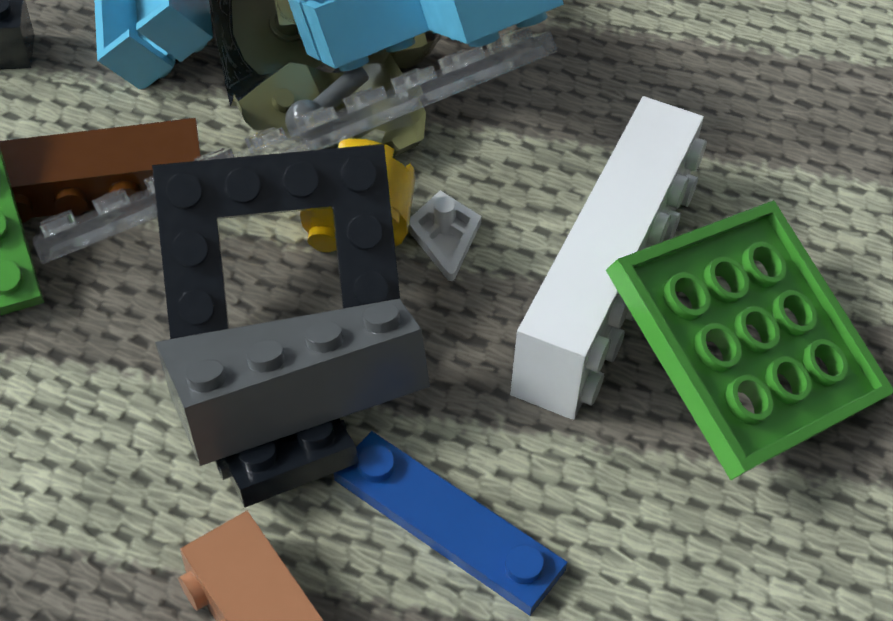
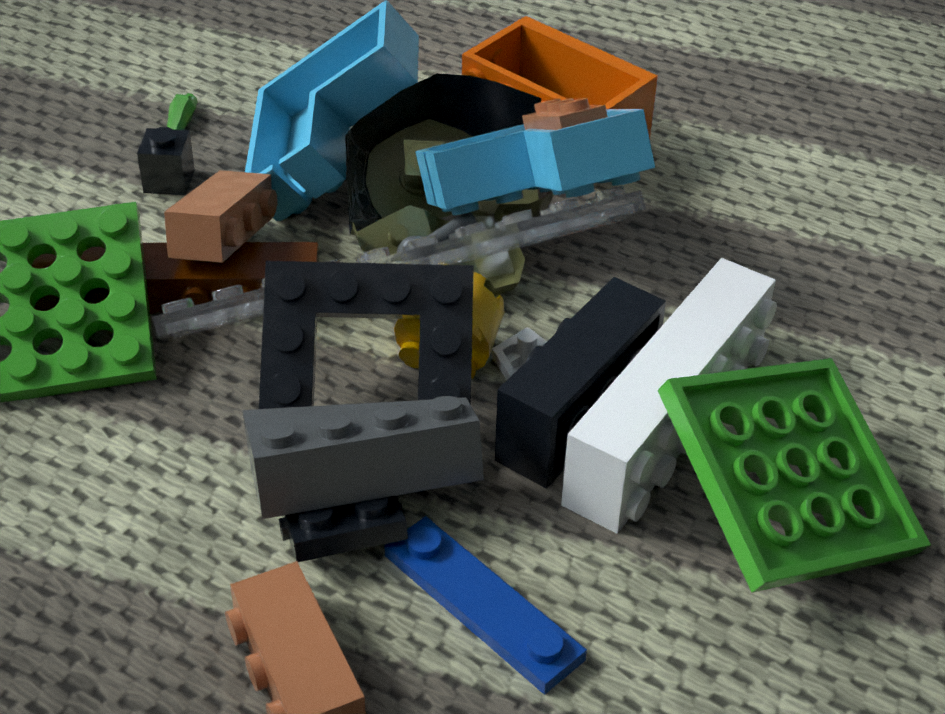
camera: 10 degrees right, 10 degrees down
none -> nougat brick [164,170,277,263]
none -> black brick [494,277,666,489]

